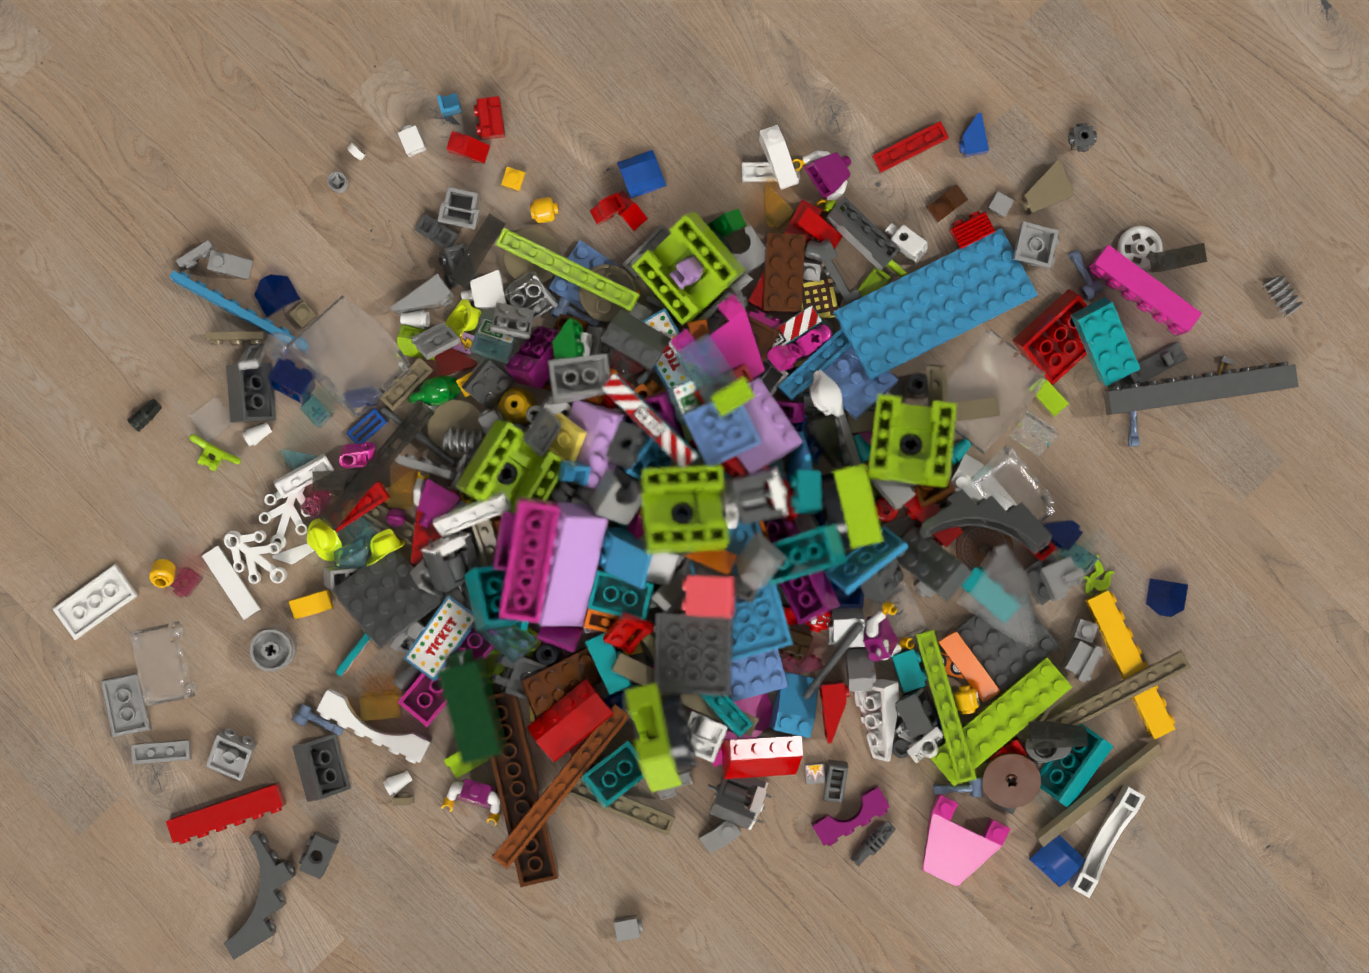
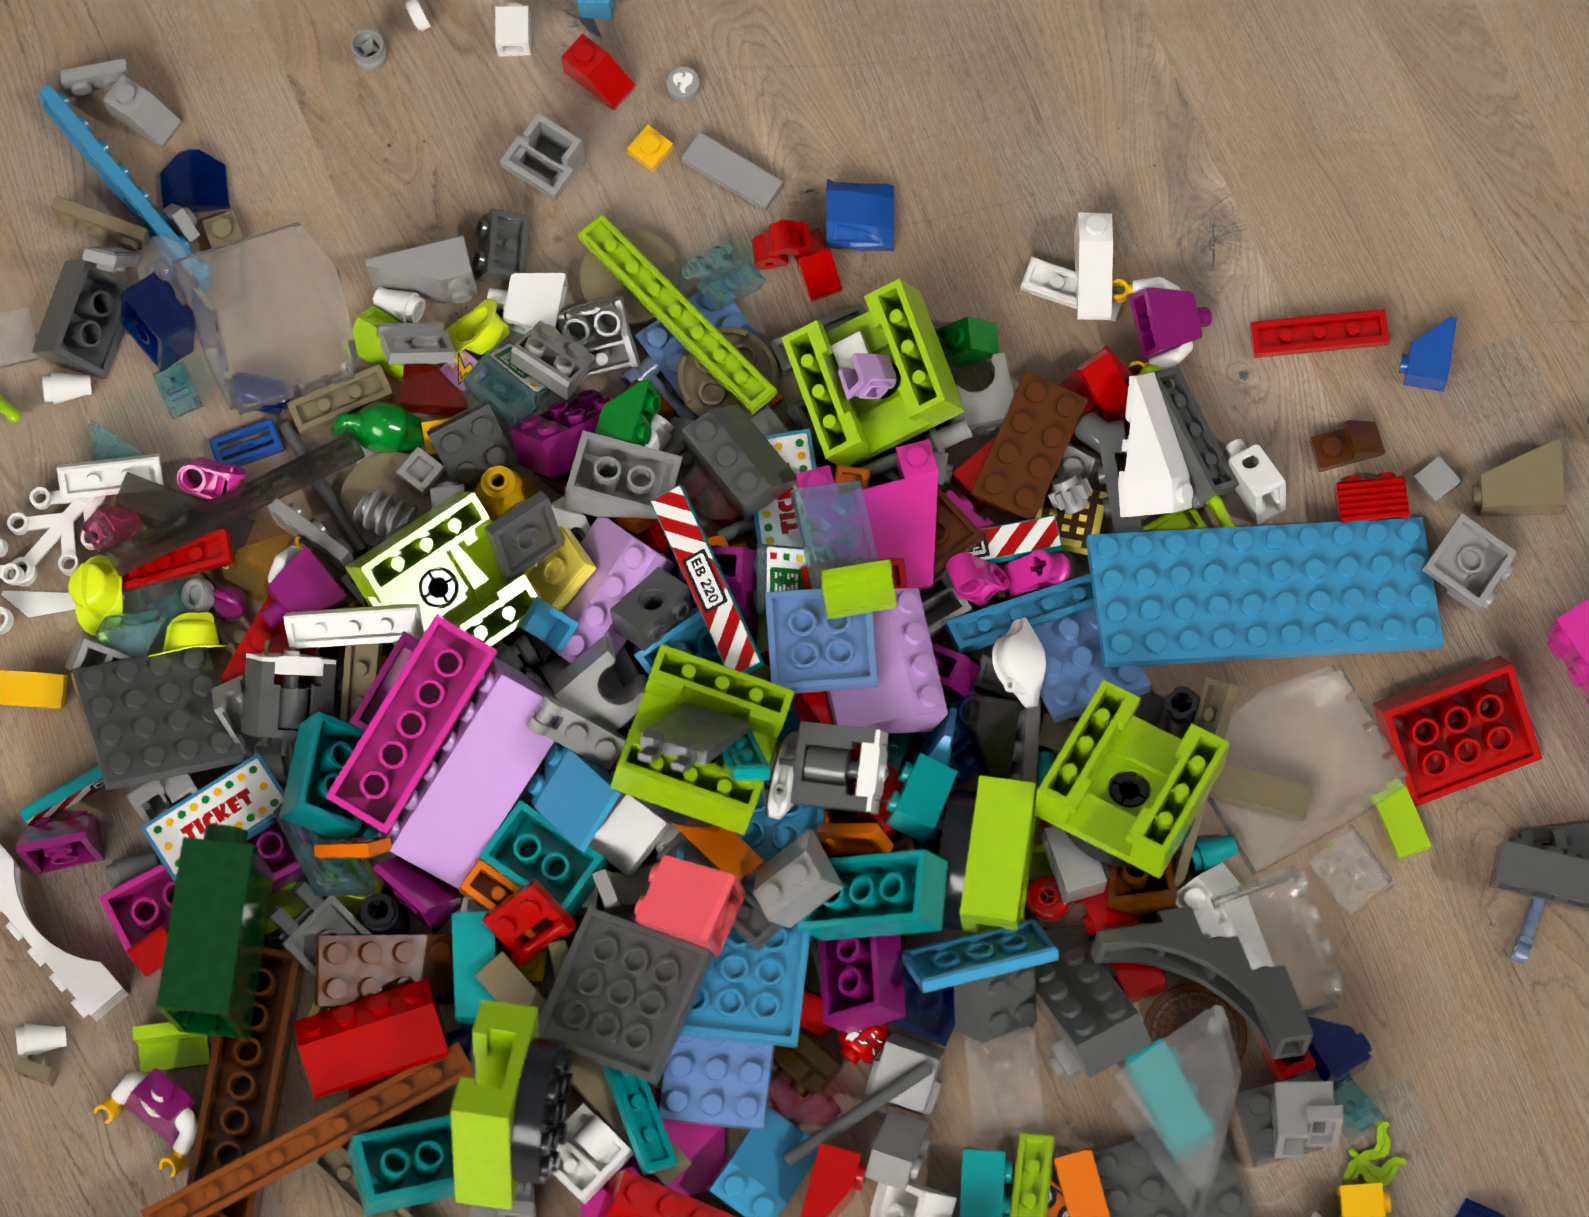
camera: 30 degrees right, 15 degrees down
clear yellow brick [359,690,402,721] -> none
dark grey slope [414,213,459,248] -> none
clear smoke tile [449,213,505,288] -> none
red brick [474,96,505,140] -> none
yellow head [530,197,559,223] -> none
clear yellow slope [764,184,794,229] -> none
torso [863,602,914,662] -> none
sand blue brick [1068,249,1103,301] -> none
teal brick [1071,297,1140,387] -> none
none -> magenta slope [16,811,105,875]
none -> red brick [126,923,168,977]
none -> light grey plate [162,203,200,242]
none -> light grey tile [181,578,215,613]
none -> orange tile [313,837,392,858]
none -> light grey plate [396,447,445,496]
none -> light grey plate [527,695,626,770]
none -> dark grey tile [638,703,748,772]
none -> light grey tile [666,67,700,102]
none -> light grey tile [681,132,783,212]
none -> clear light blue plate [682,244,766,311]
none -> teal tile [721,727,771,780]
none -> orange tile [816,823,894,855]
none -> white tile [831,331,872,369]
none -> light grey gear [1048,472,1093,515]
none -> white wedge [1118,372,1193,517]

